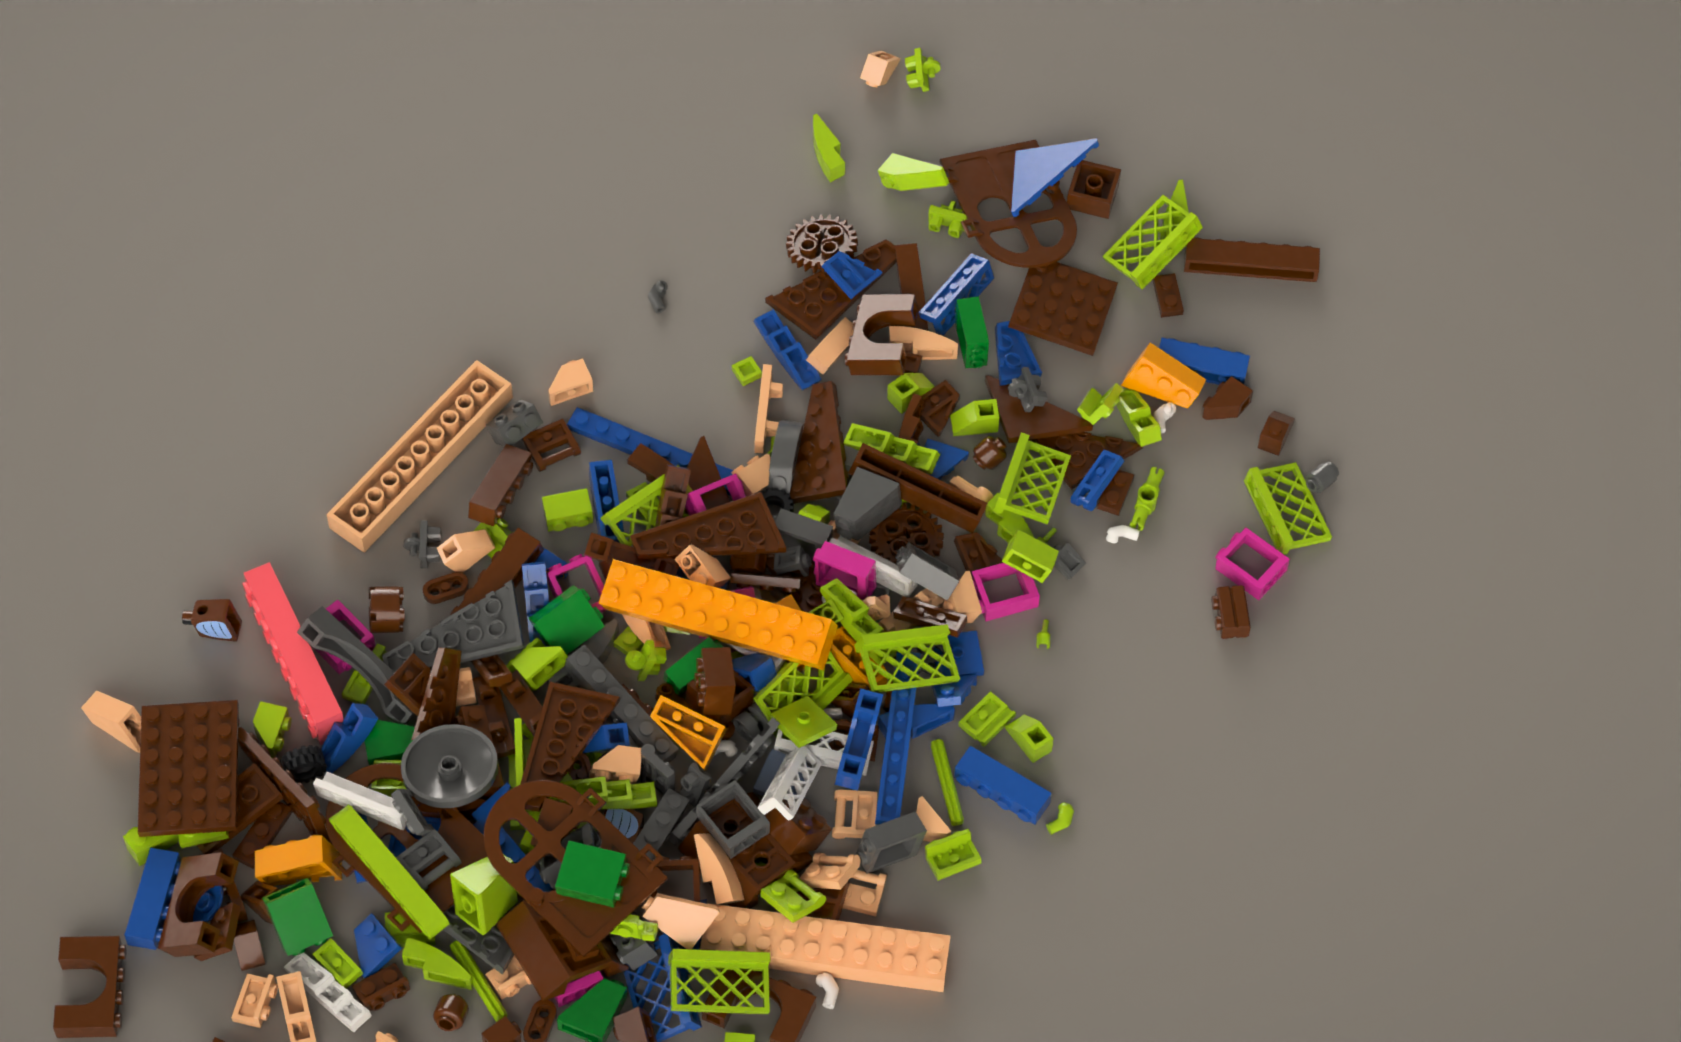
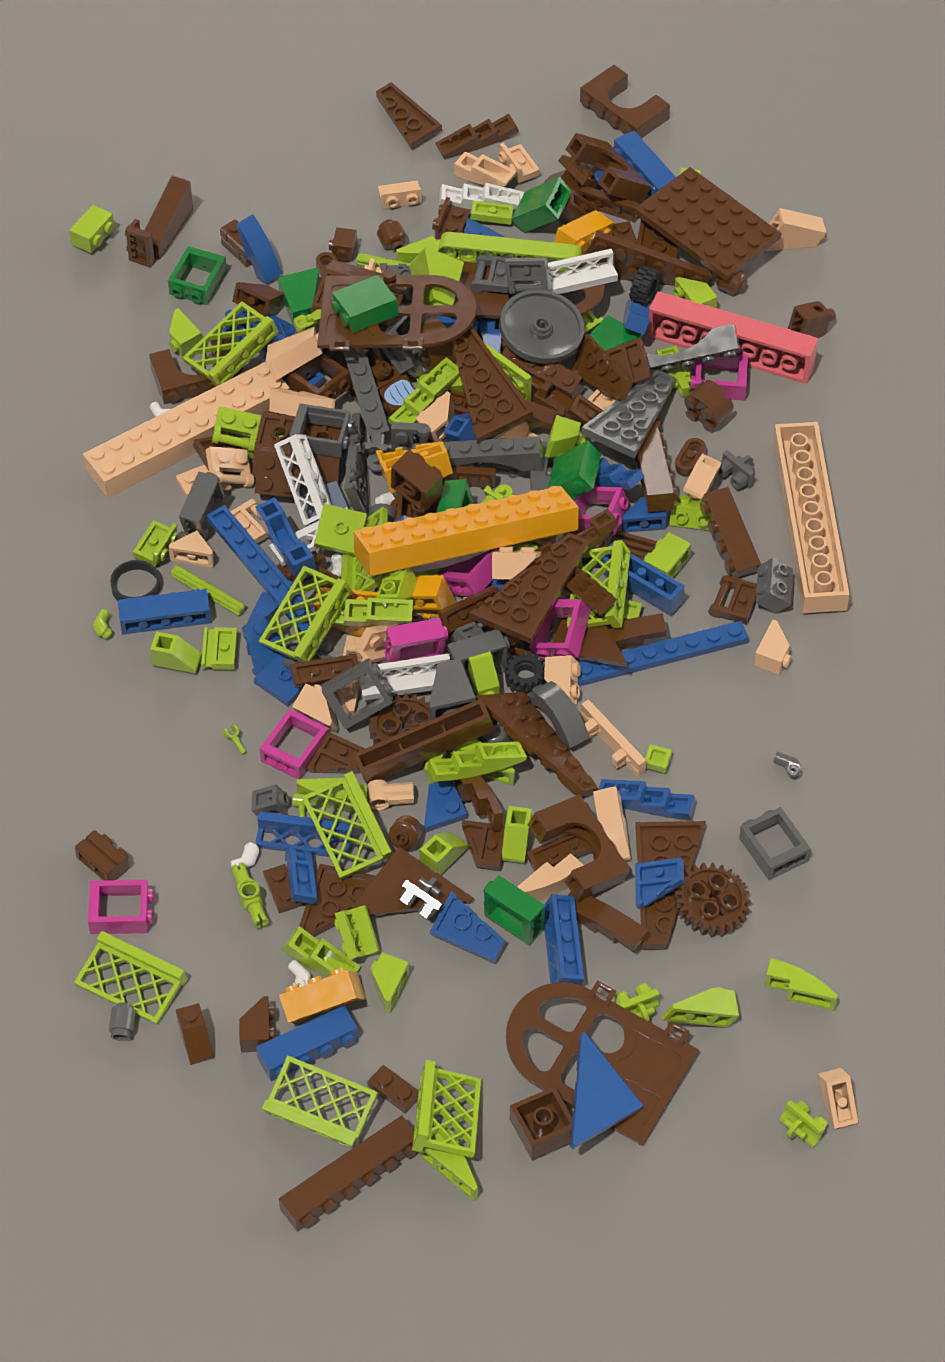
camera: 140 degrees right, 5 degrees down
lime brick [1002,529,1059,583] -> none
reddish brown plate [1008,262,1118,356] -> none
none -> black tyre [110,560,160,601]
none -> blue fence [255,812,353,859]
none -> lime fence [262,1055,379,1148]
none -> lime slope [370,952,409,1013]
none -> reddish brown tile [608,530,657,560]
none -> dark grey window [739,807,811,880]

